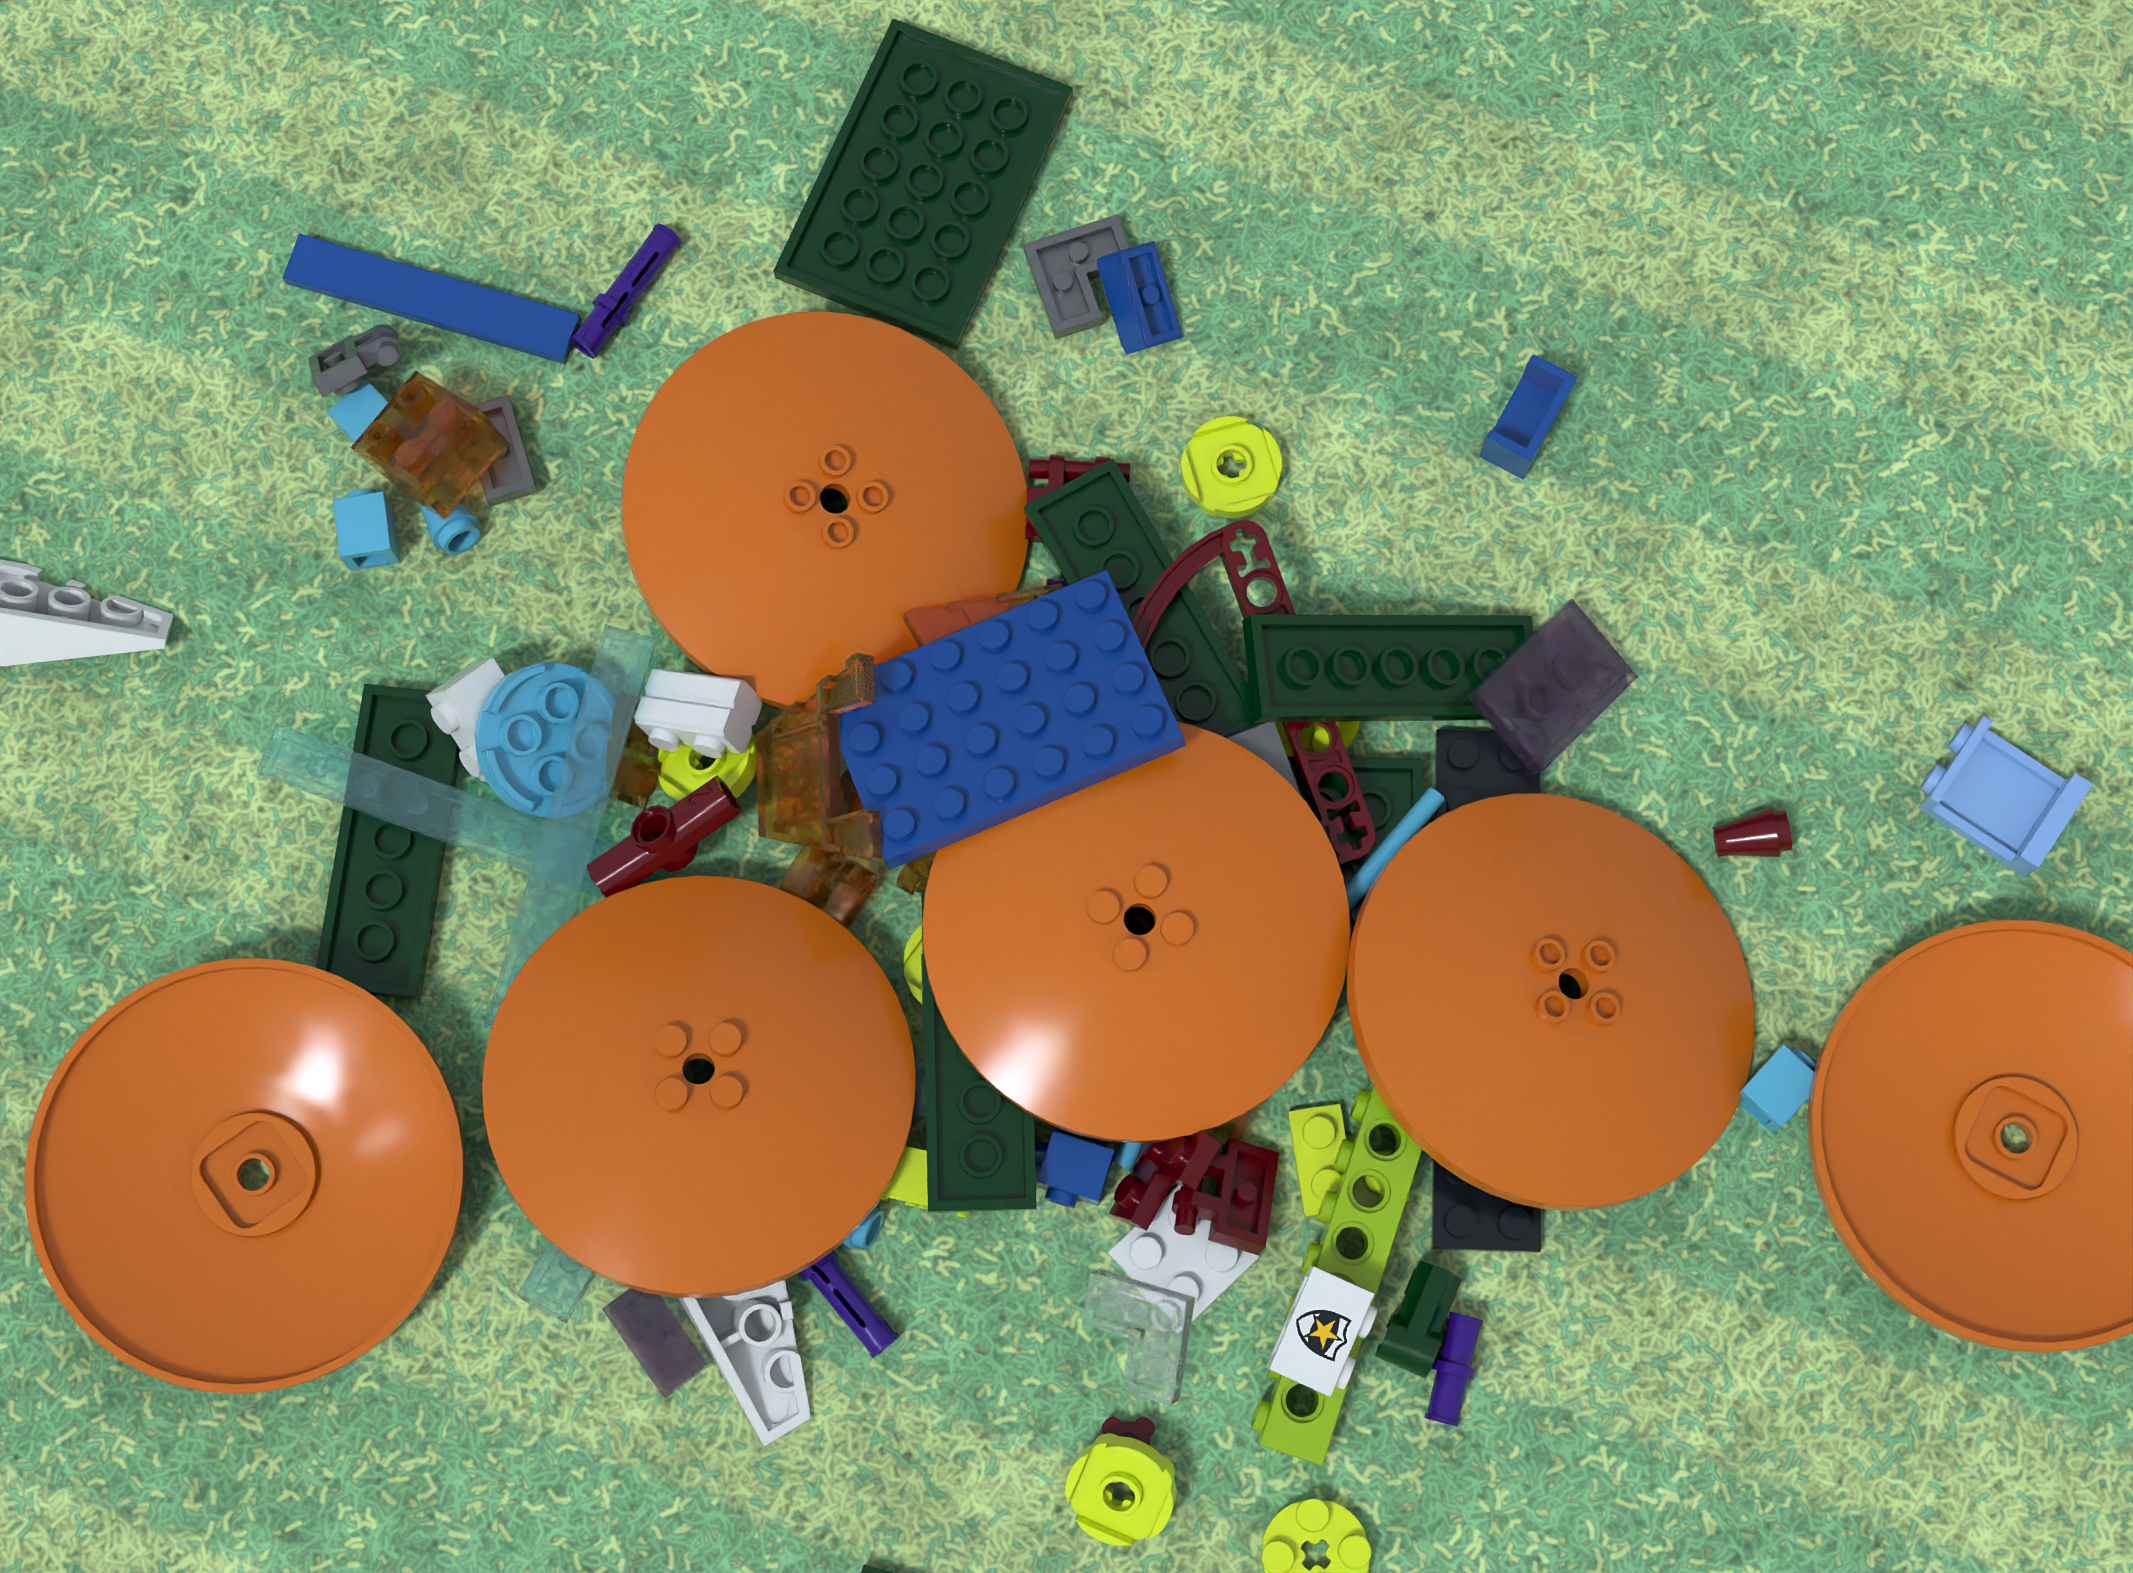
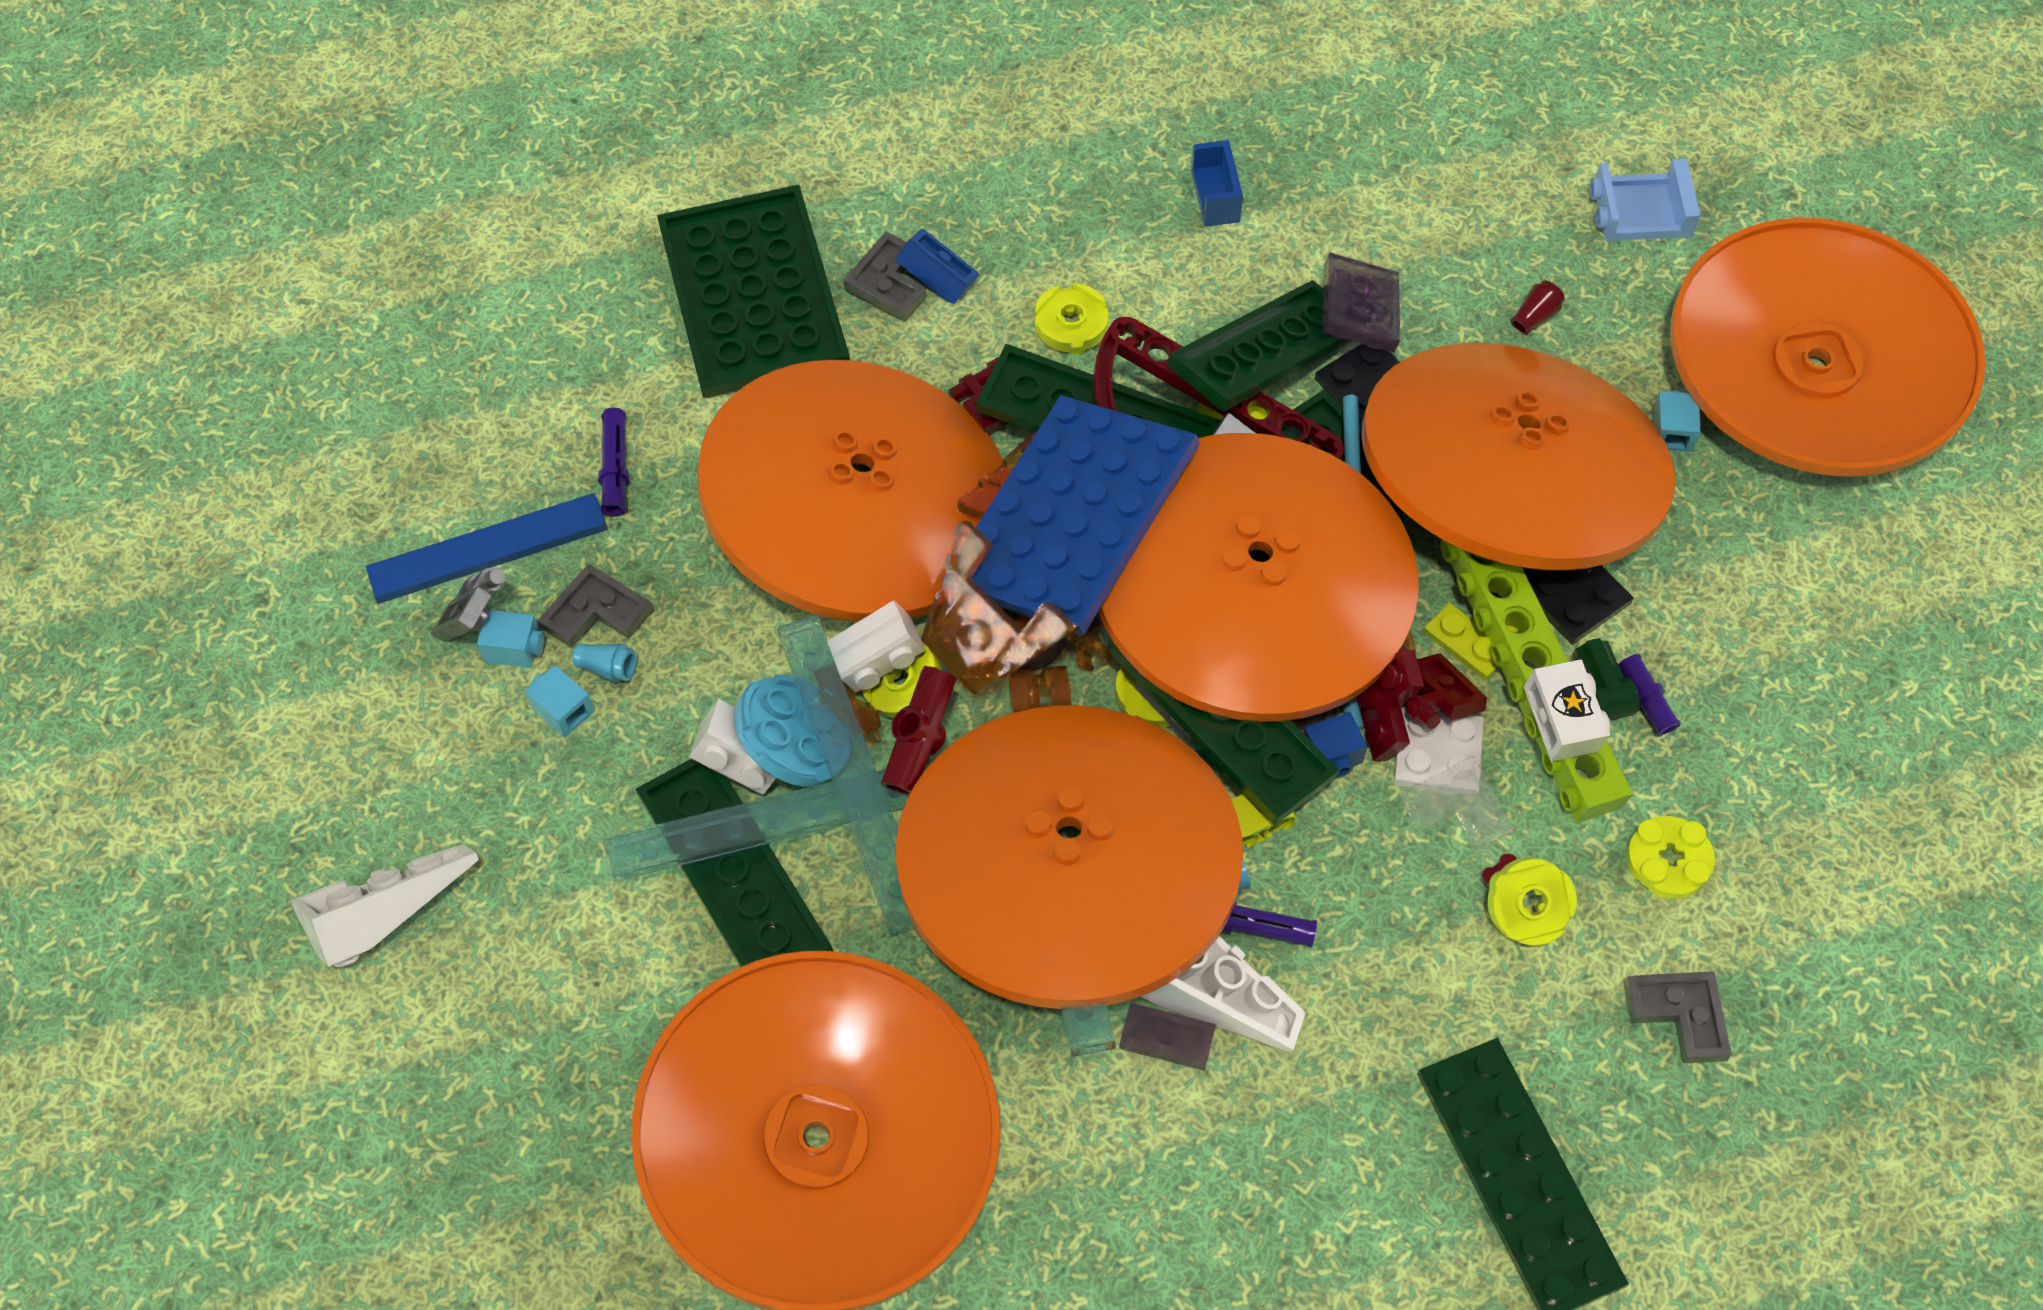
camera: 40 degrees left, 15 degrees down
clear orange slope [350,371,509,520] -> none

